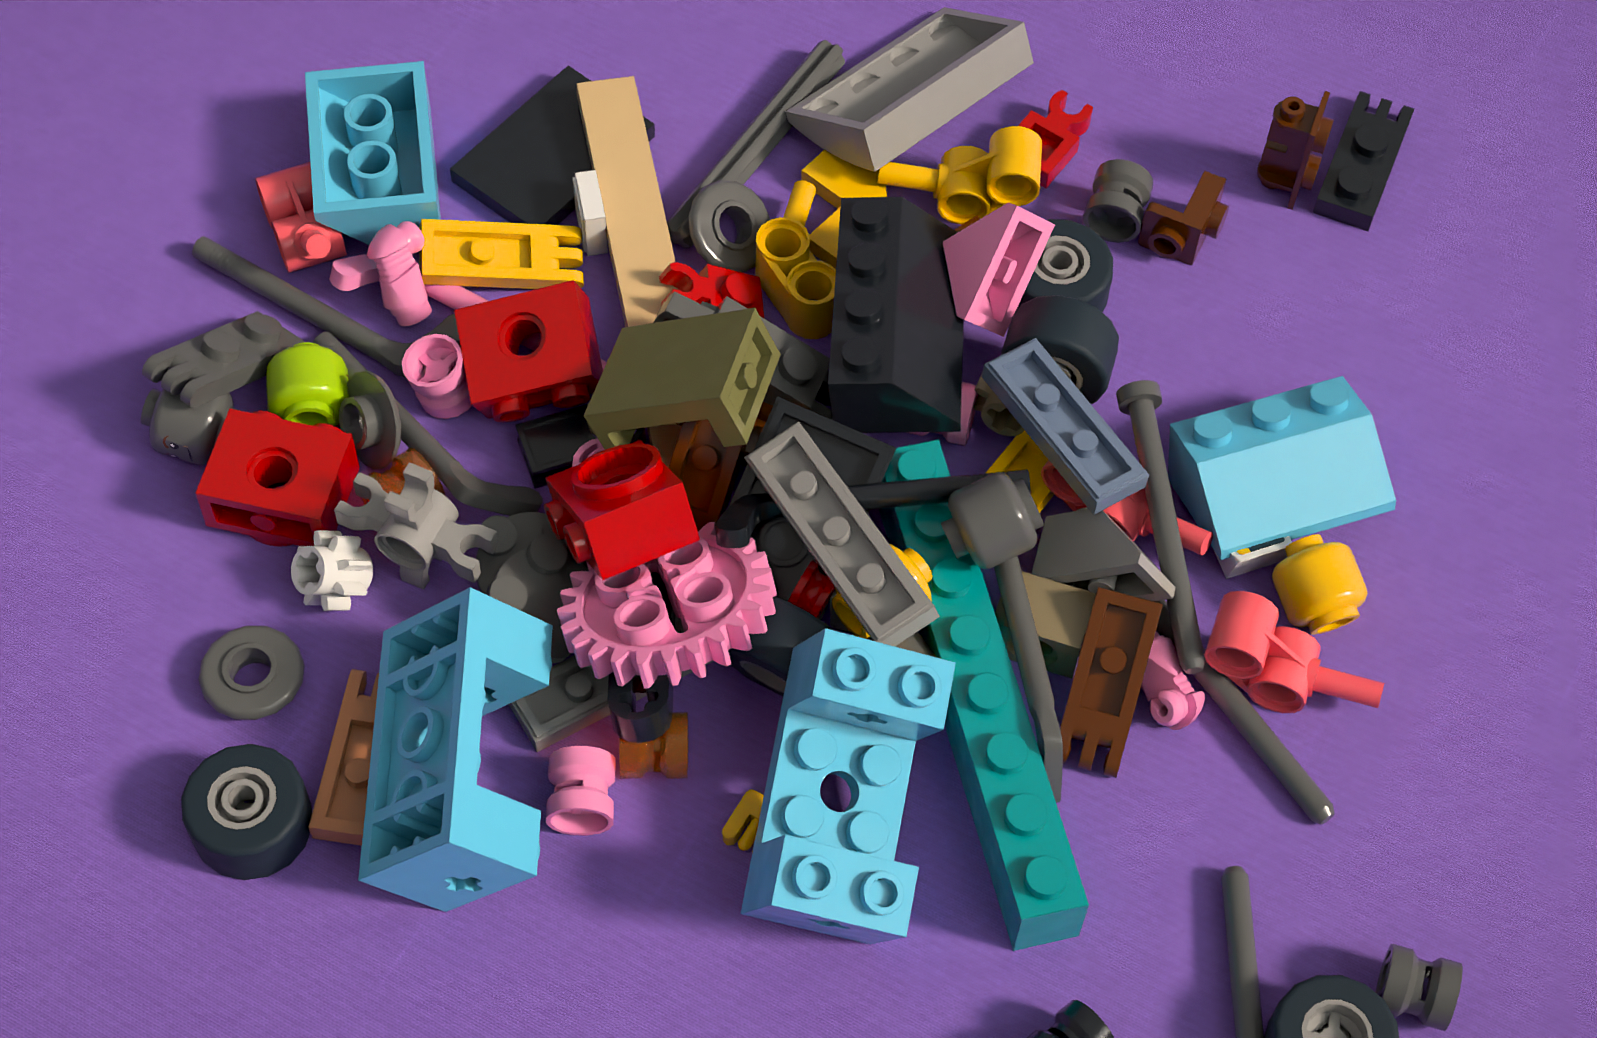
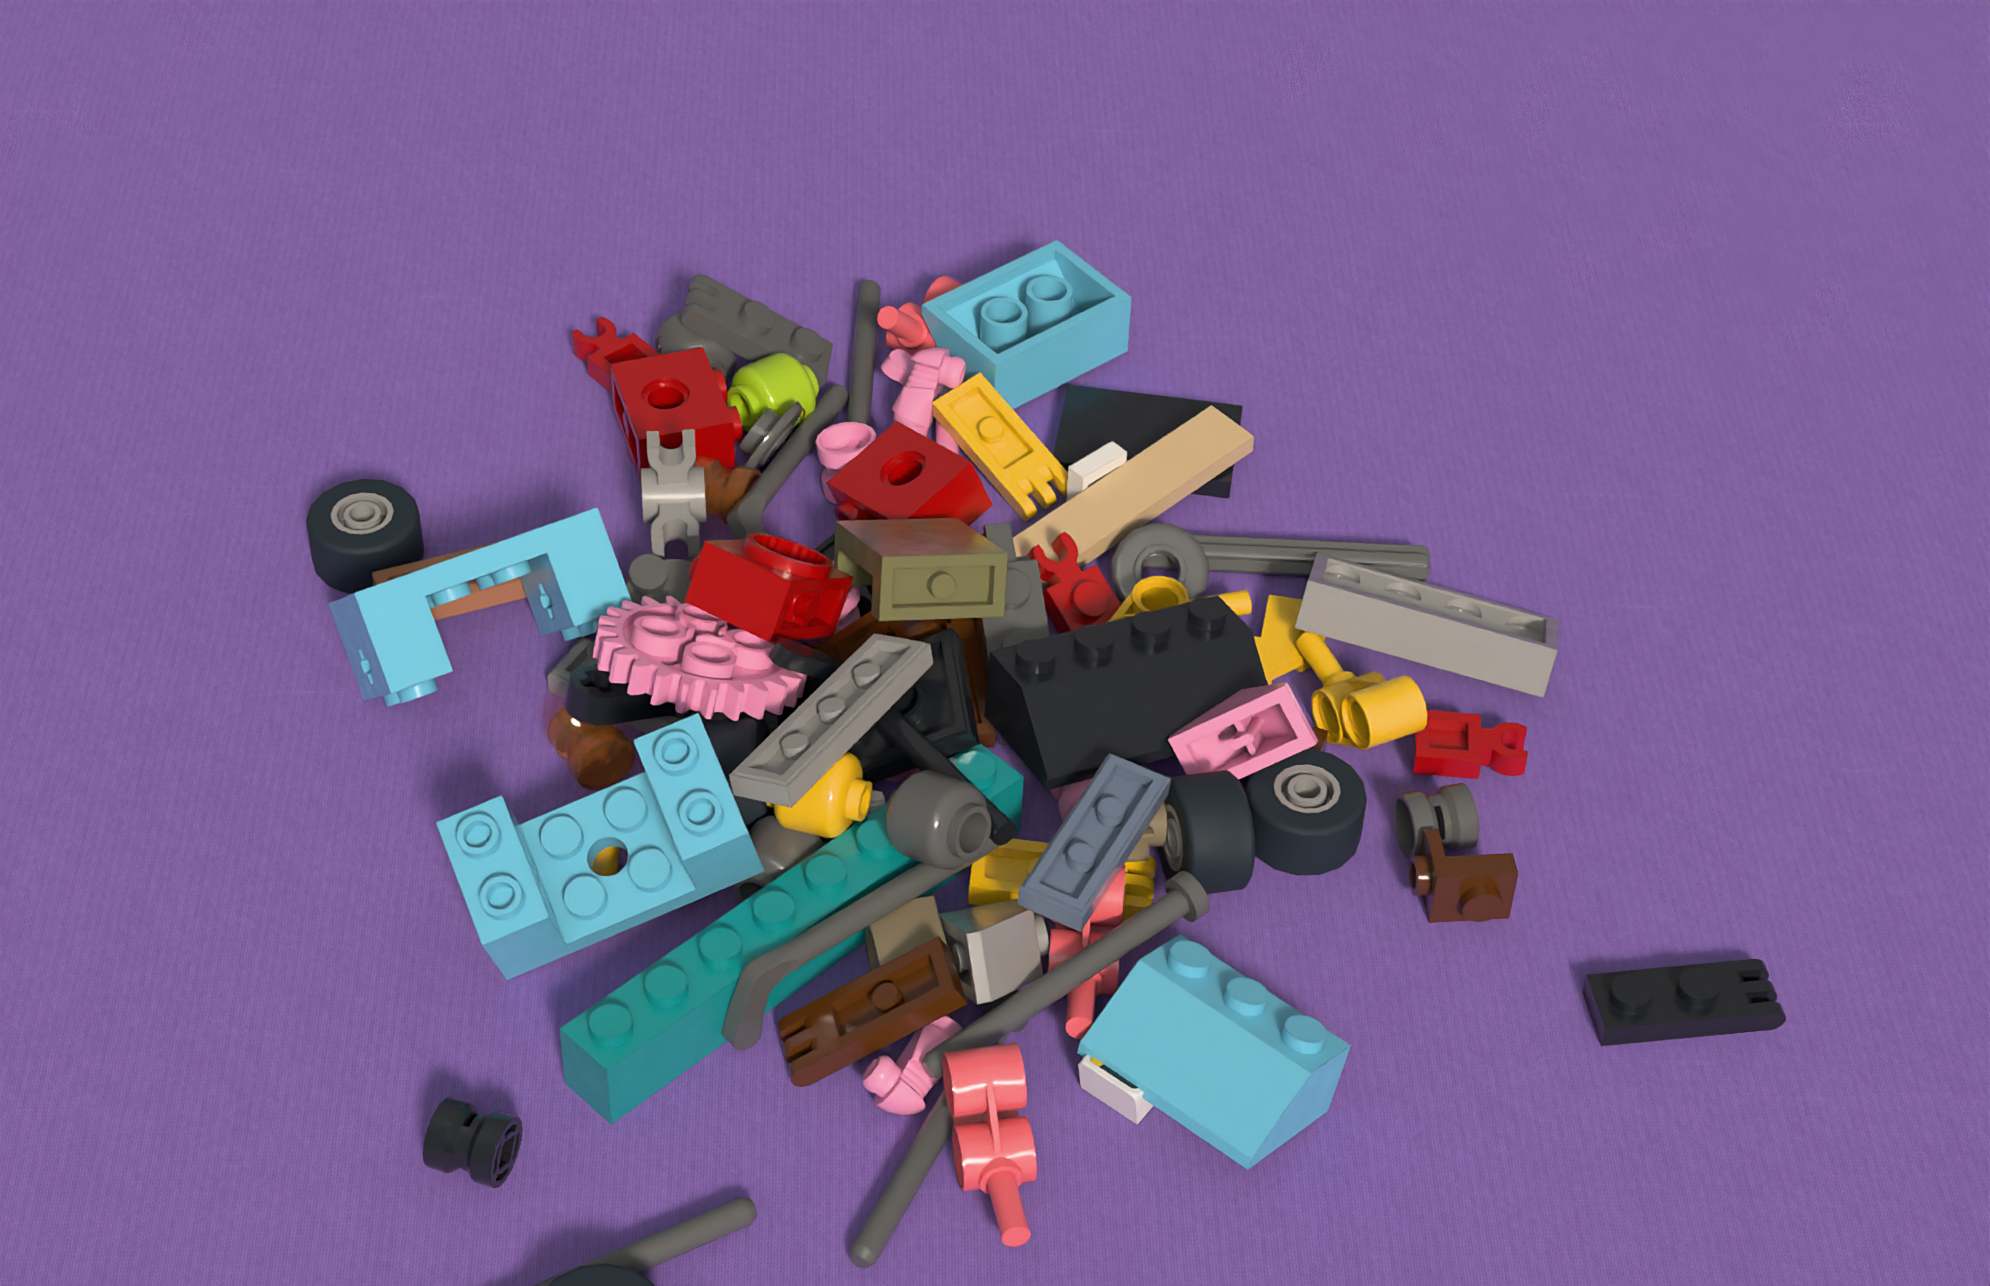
camera: 60 degrees right, 15 degrees down
dark grey piece [198,625,305,720] -> none
white gear [291,530,373,611] -> none
bright pink wheel [546,746,616,836] -> none
reddish brown hinge [1257,91,1334,210] -> none
yellow head [1272,534,1368,635] -> none
none -> red plate [571,317,660,394]

